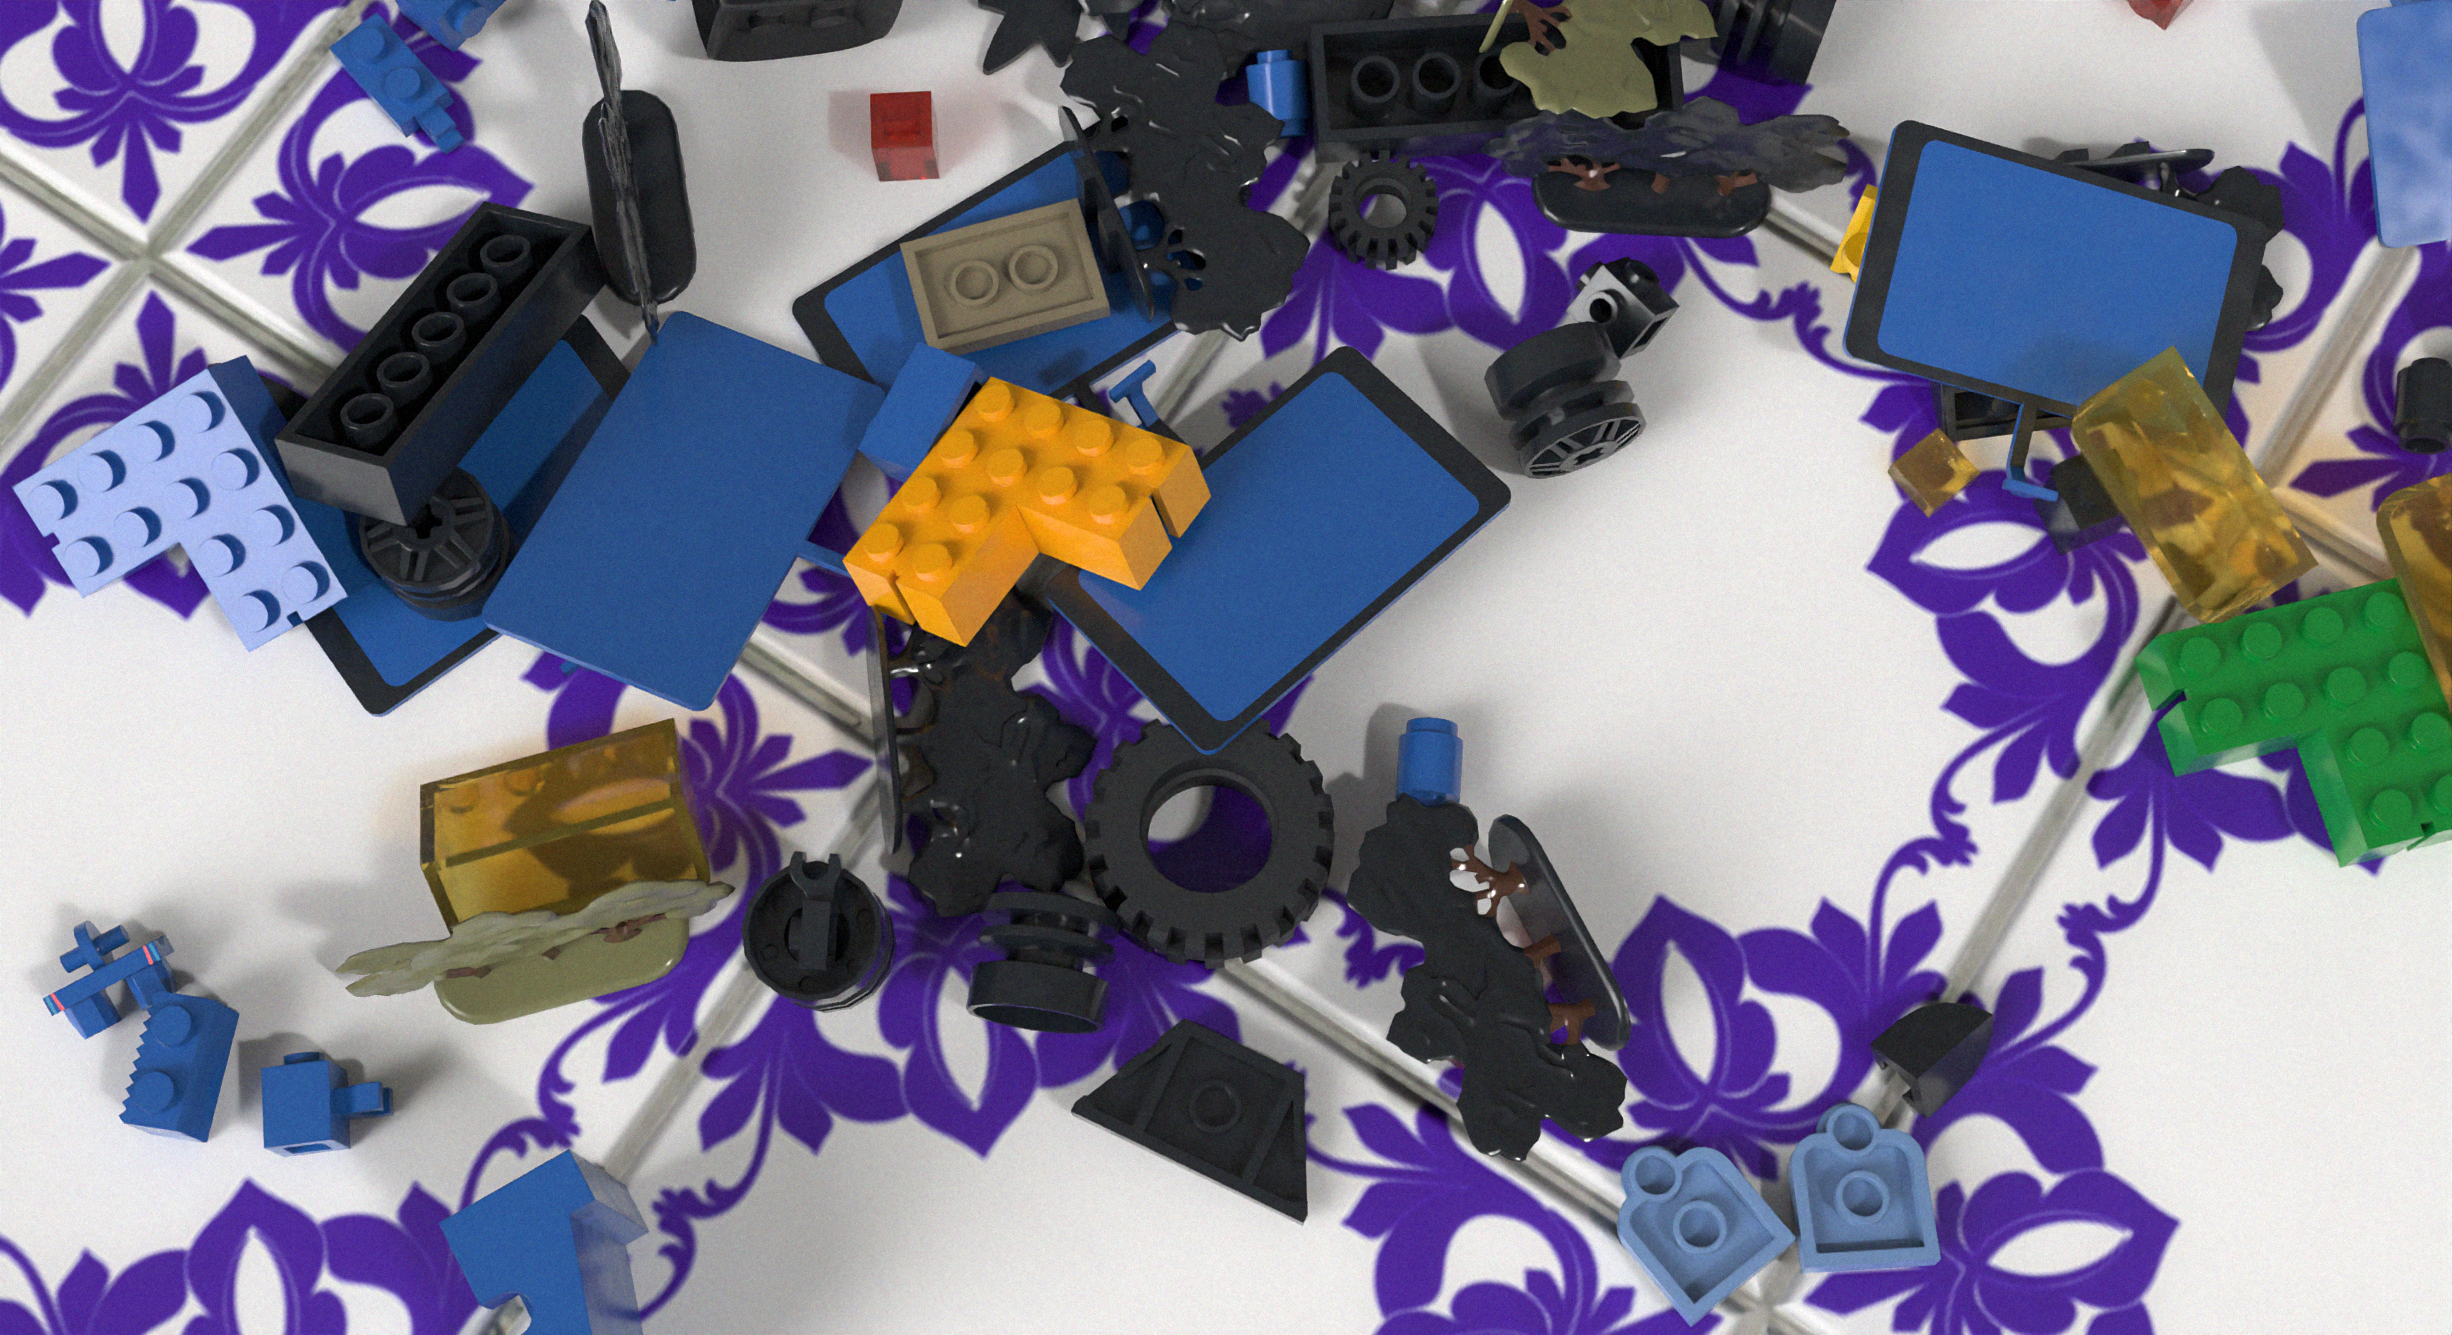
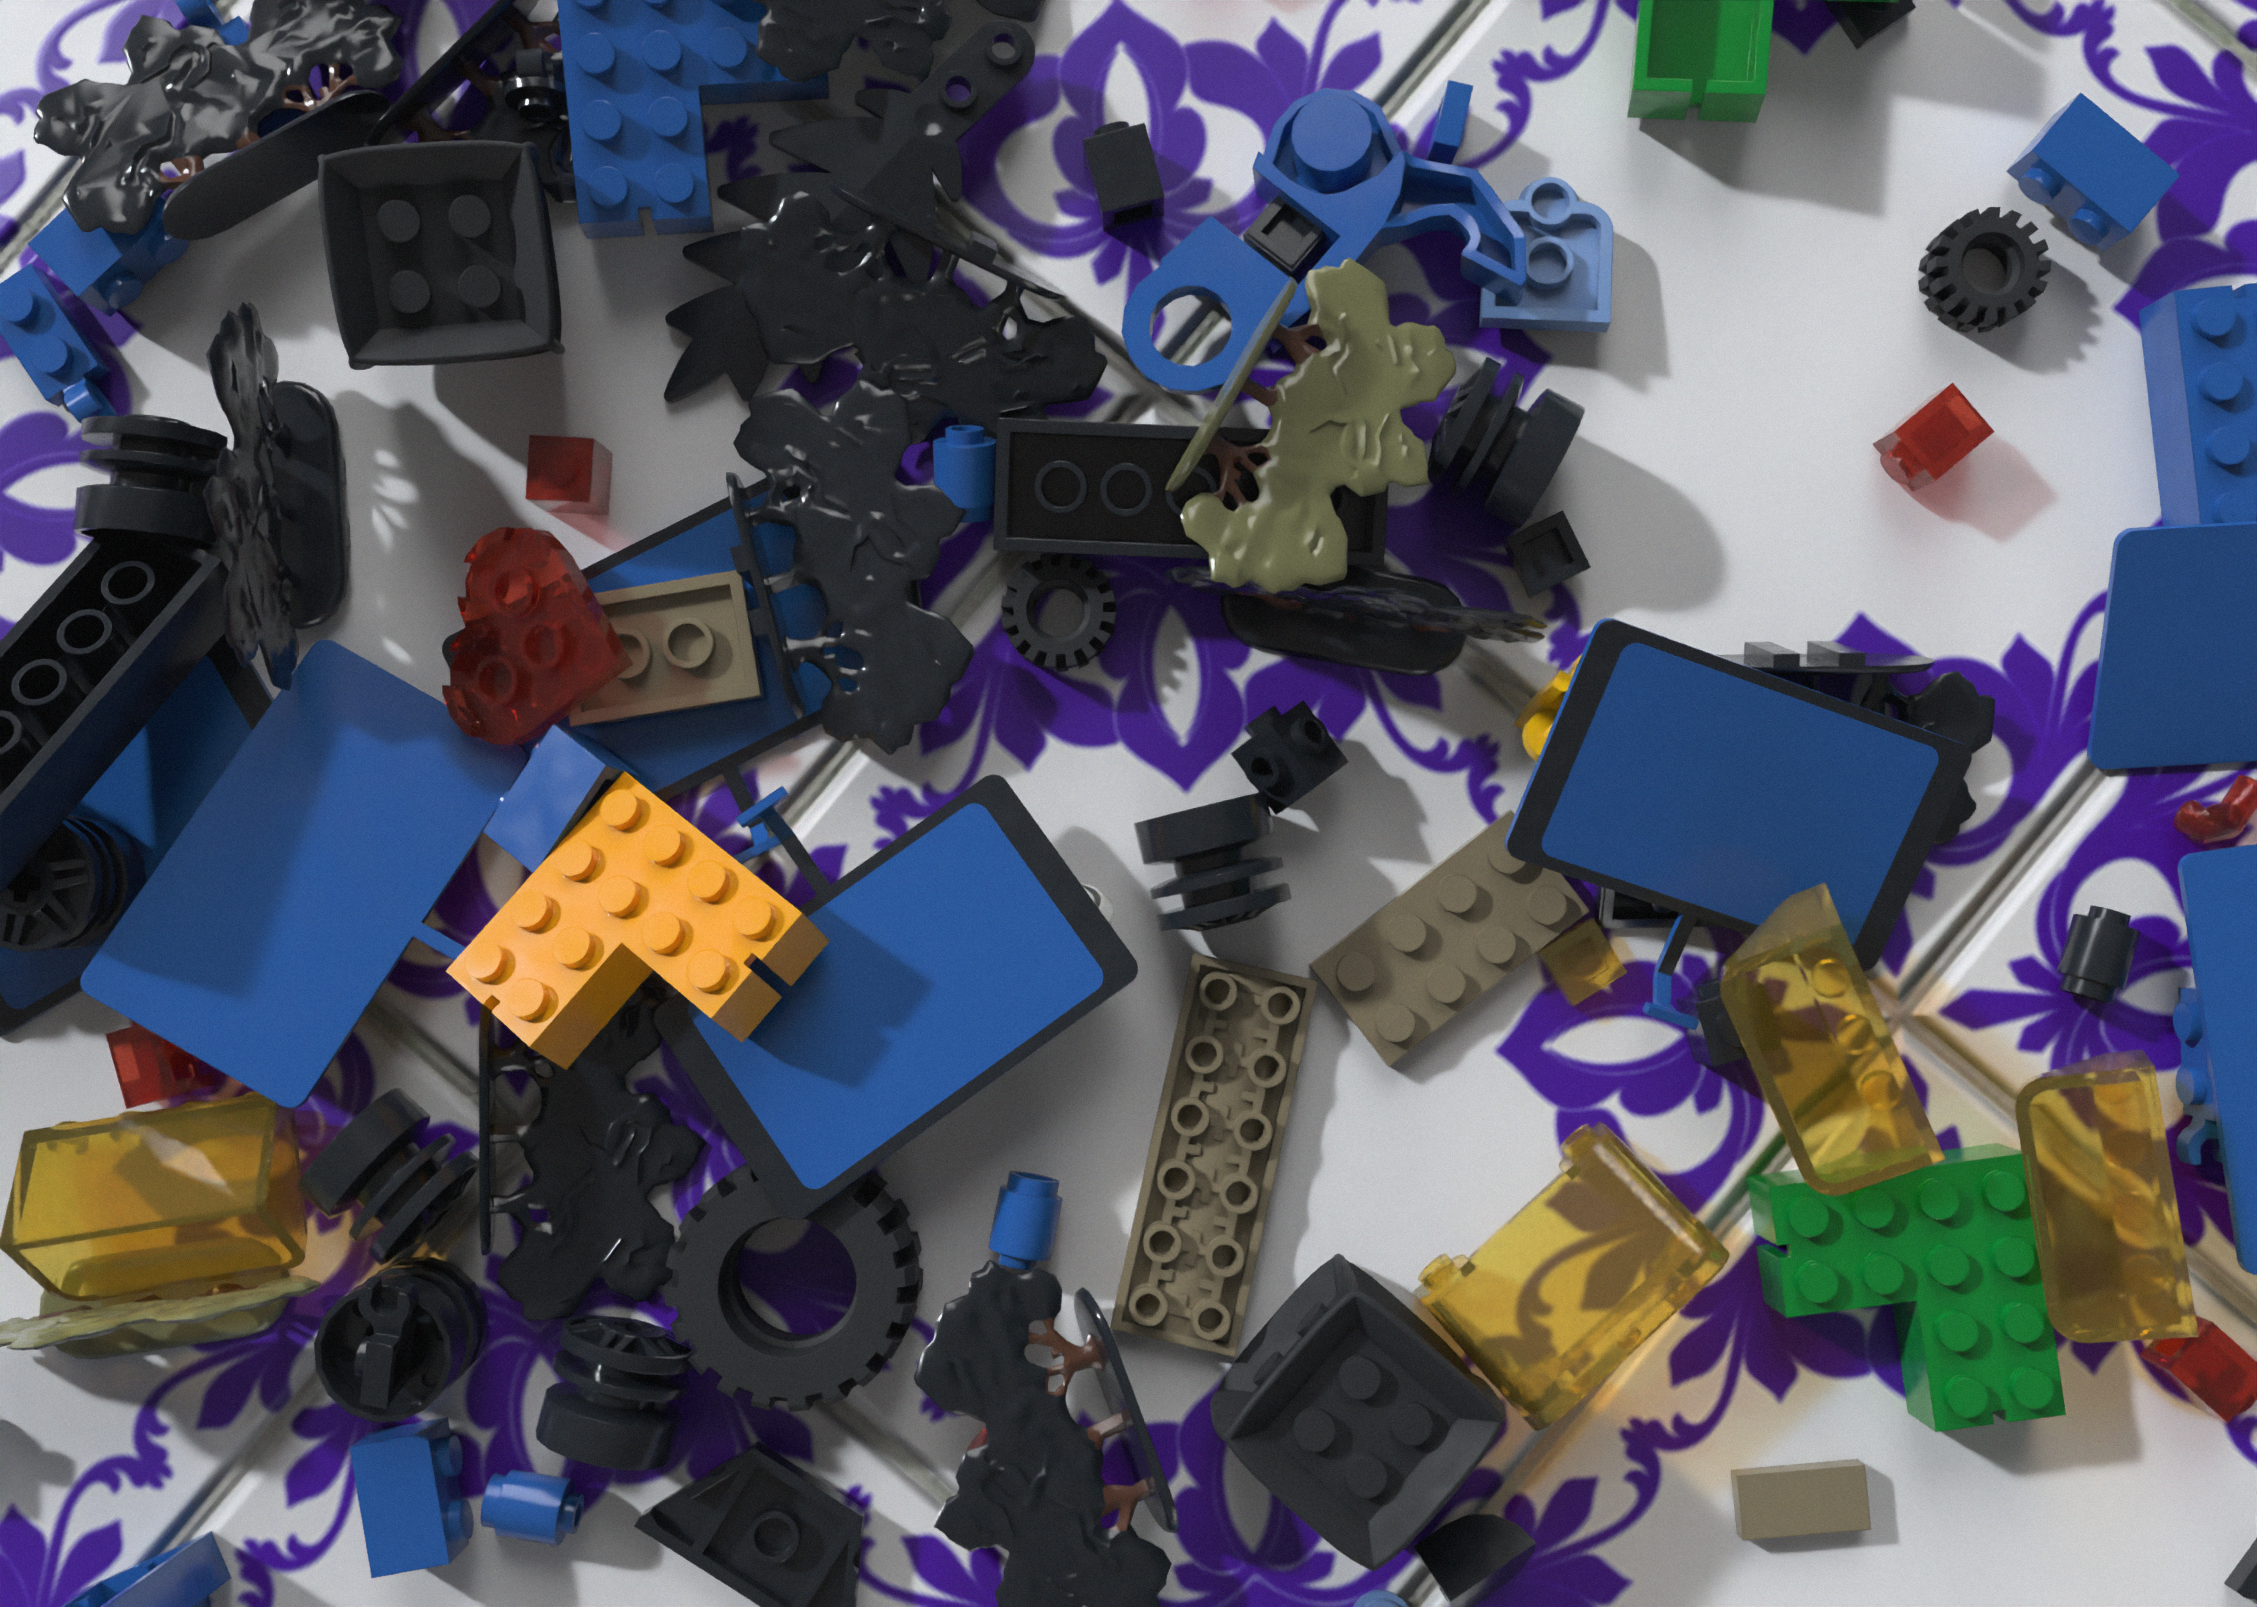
camera: 10 degrees right, 15 degrees up
none -> black wheel [73,414,228,550]
none -> clear red brick [105,1018,216,1109]
none -> black wheel [297,1088,479,1266]
none -> blue brick [350,1417,474,1578]
none -> clear red plate [442,527,633,745]
none -> blue brick [480,1469,584,1546]
none -> dark tan plate [1110,953,1318,1357]
none -> black piece [1210,1254,1506,1571]
none -> dark tan plate [1309,810,1590,1067]
none -> clear yellow windscreen [1413,1121,1730,1431]
none -> black plate [1502,510,1591,598]
none -> dark tan tile [1731,1459,1871,1540]

